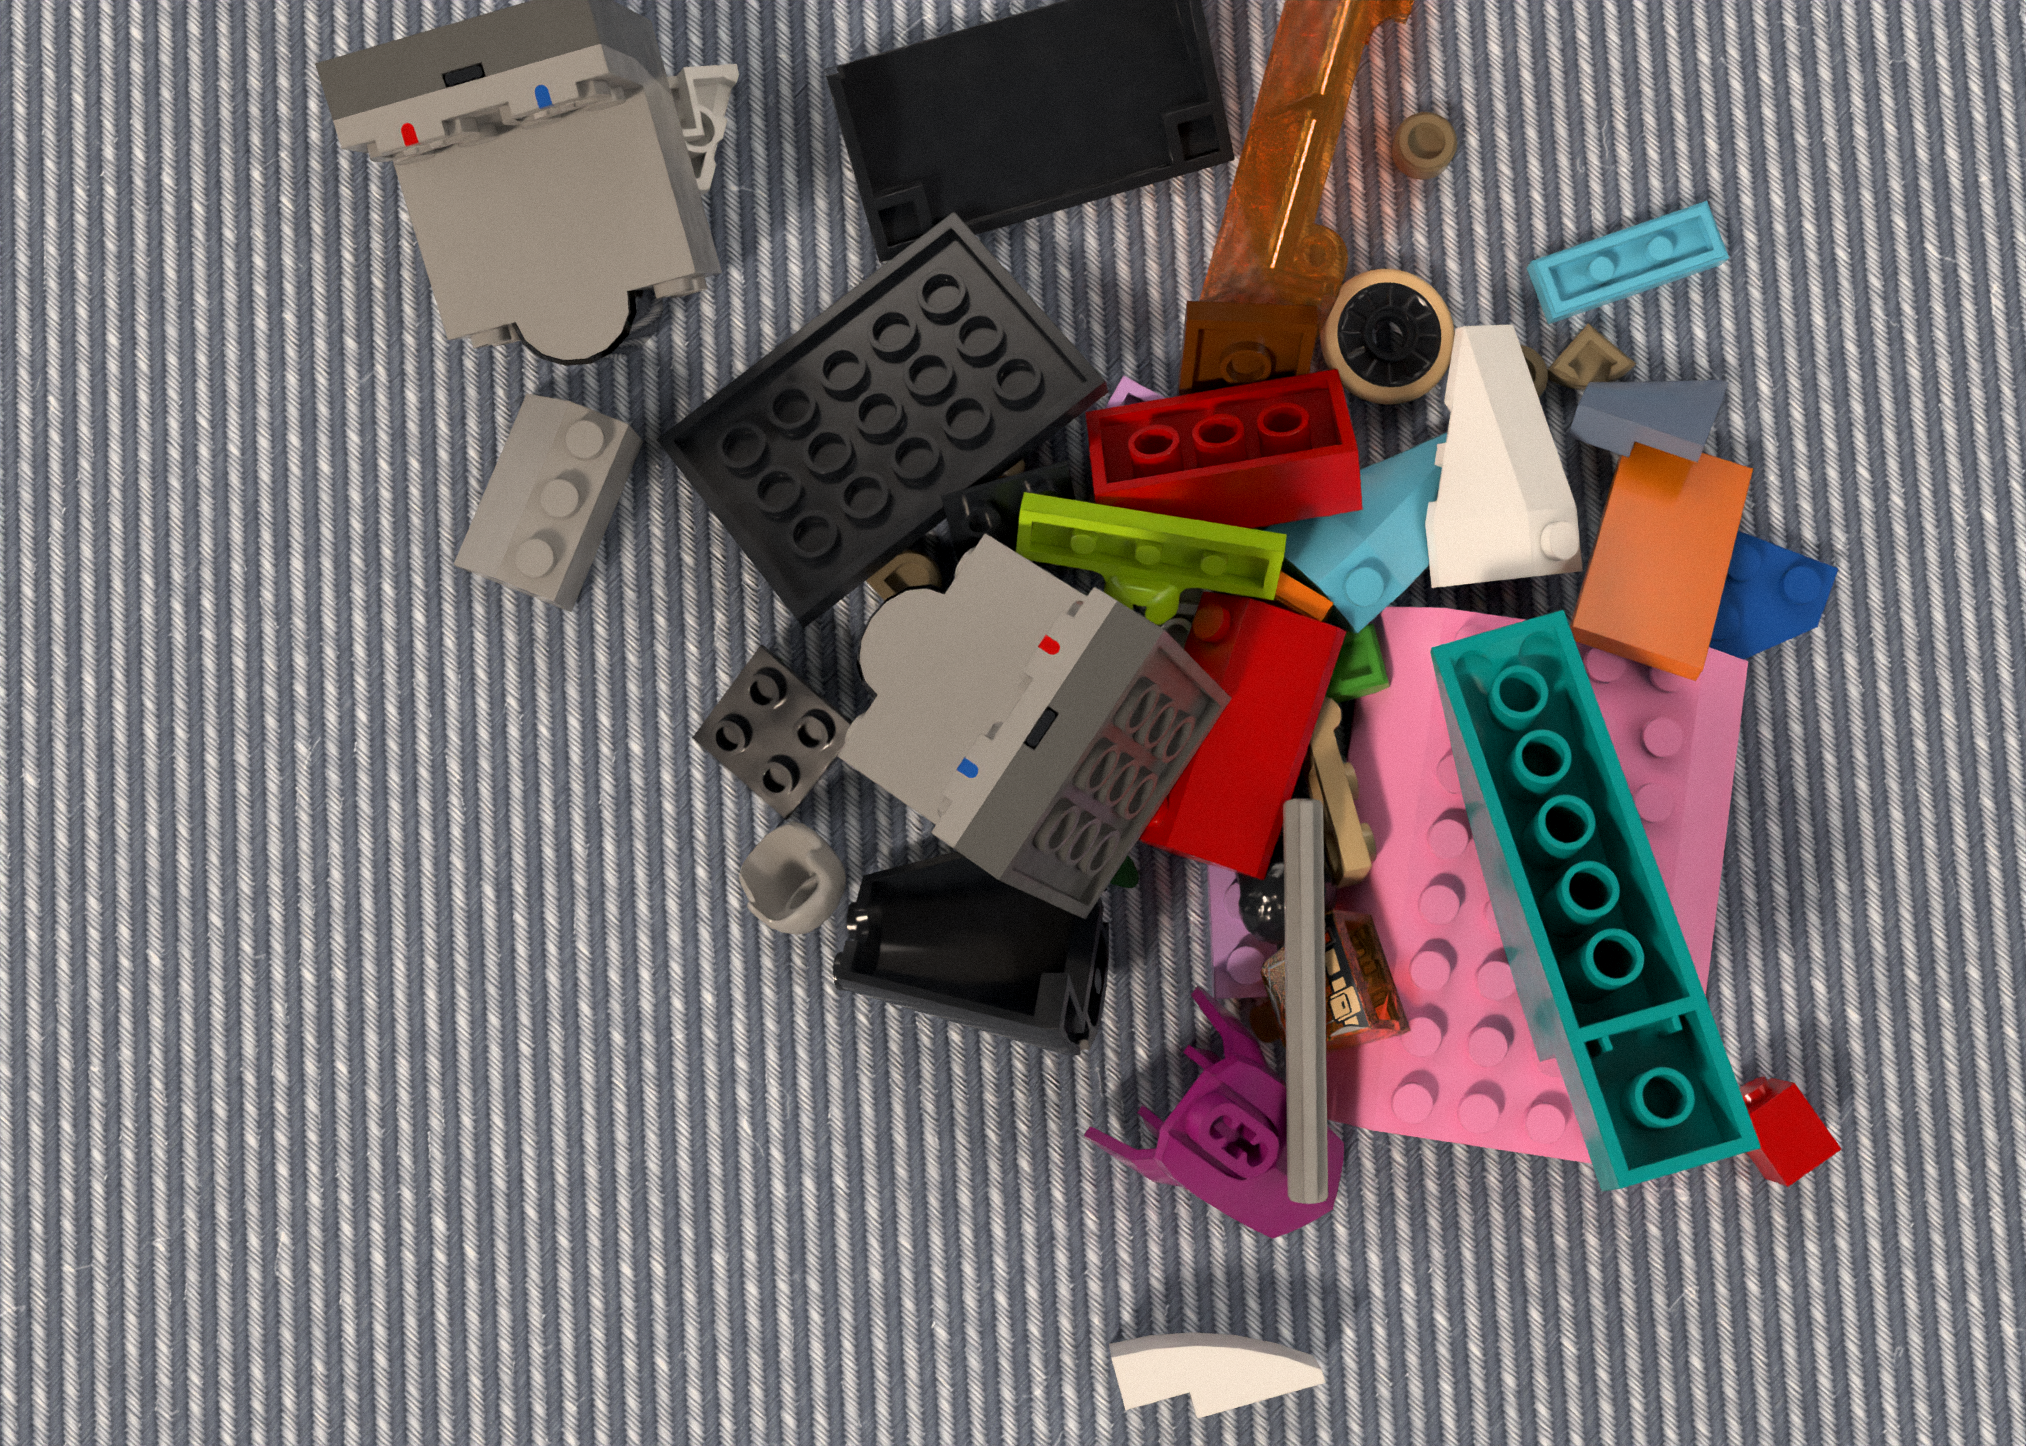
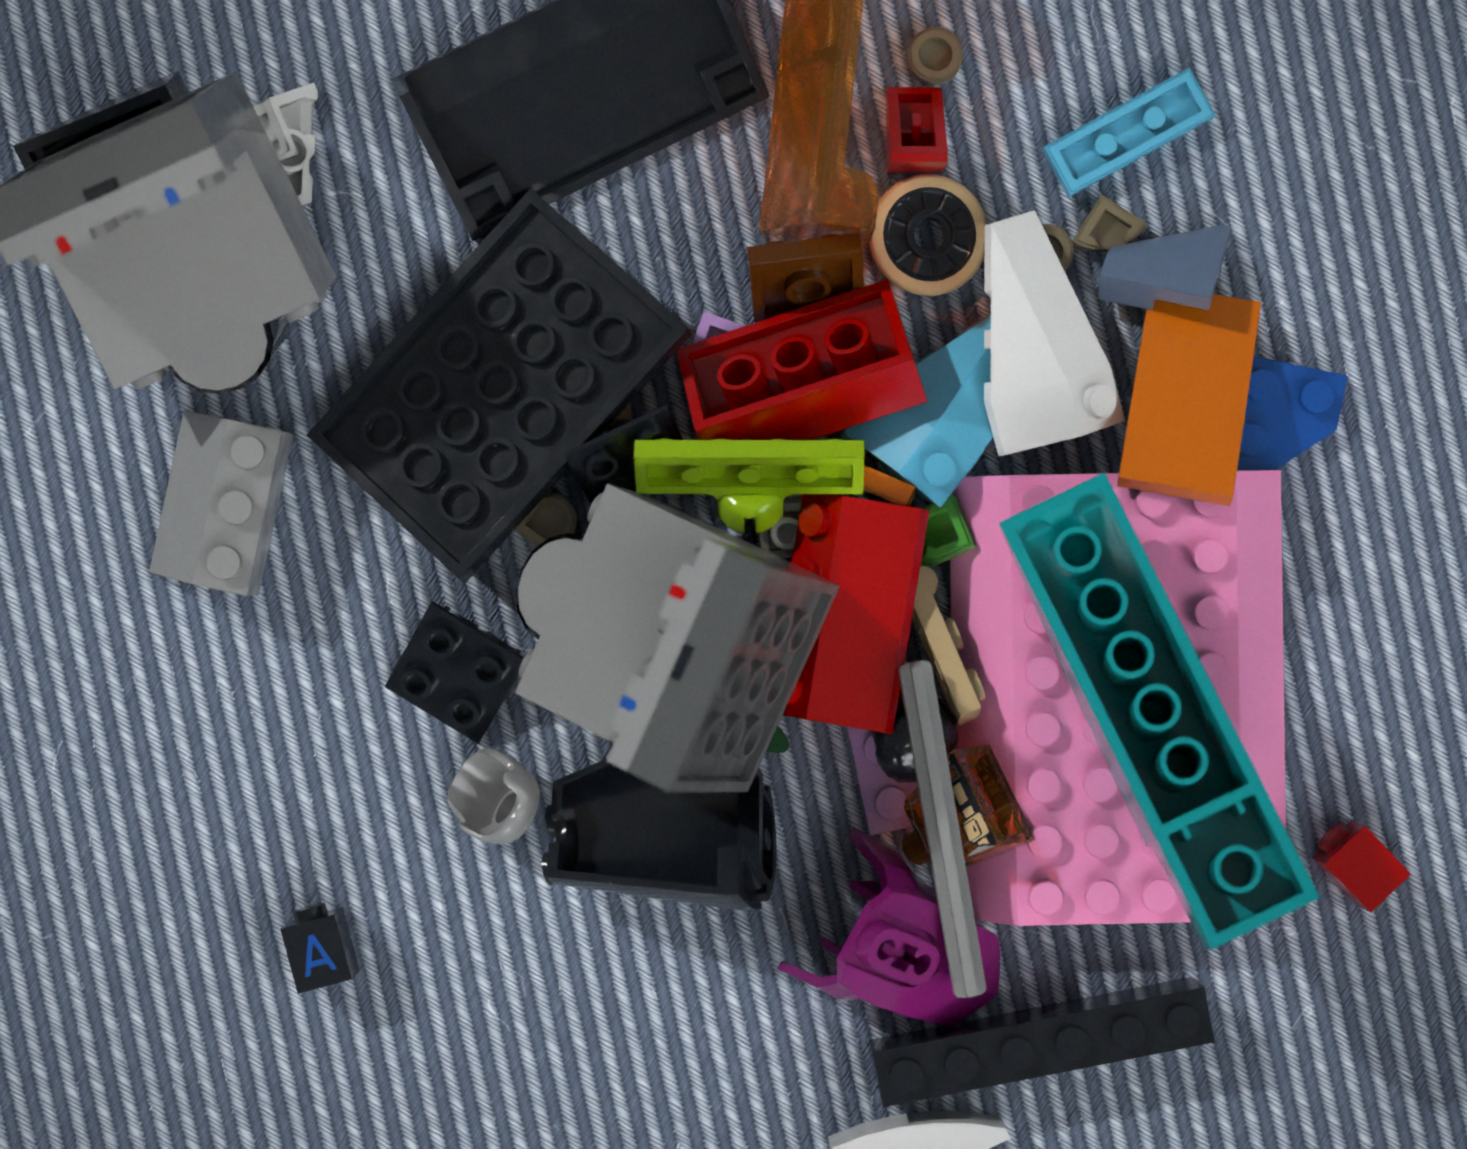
camera: 15 degrees left, 5 degrees up
none -> black brick [280,902,360,994]
none -> black brick [869,977,1215,1107]
none -> red slope [886,87,948,174]

